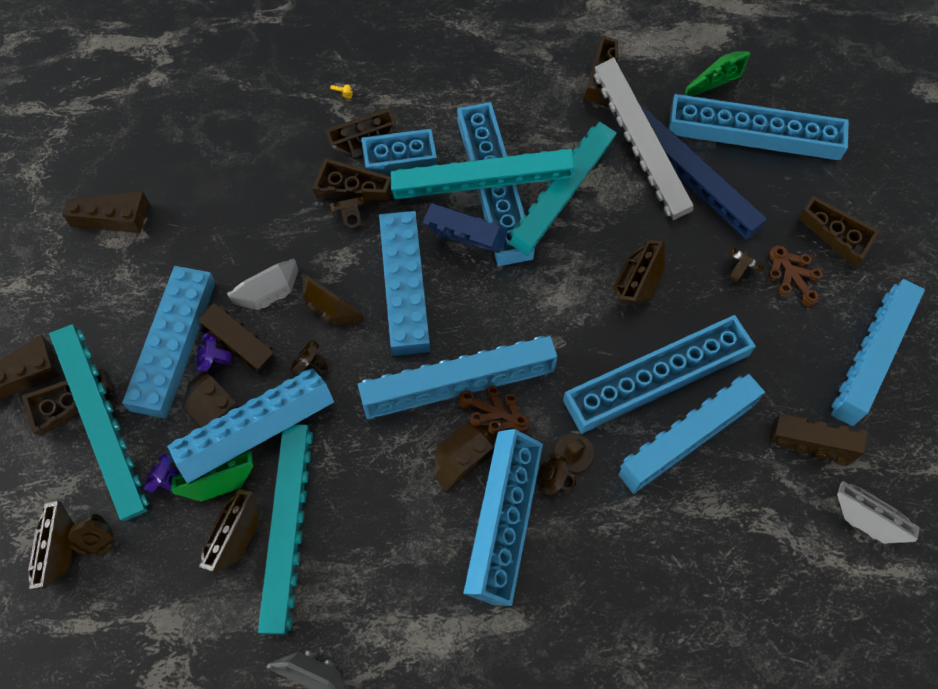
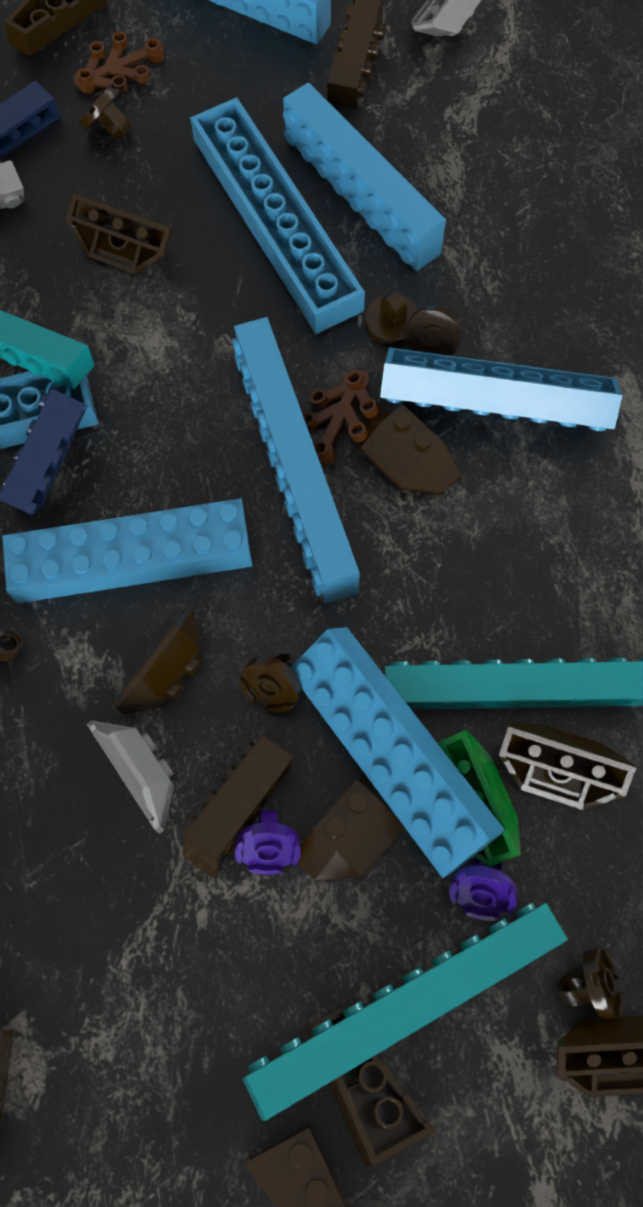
camera: 90 degrees left, 5 degrees up
dark azure brick [122,266,215,419] -> none

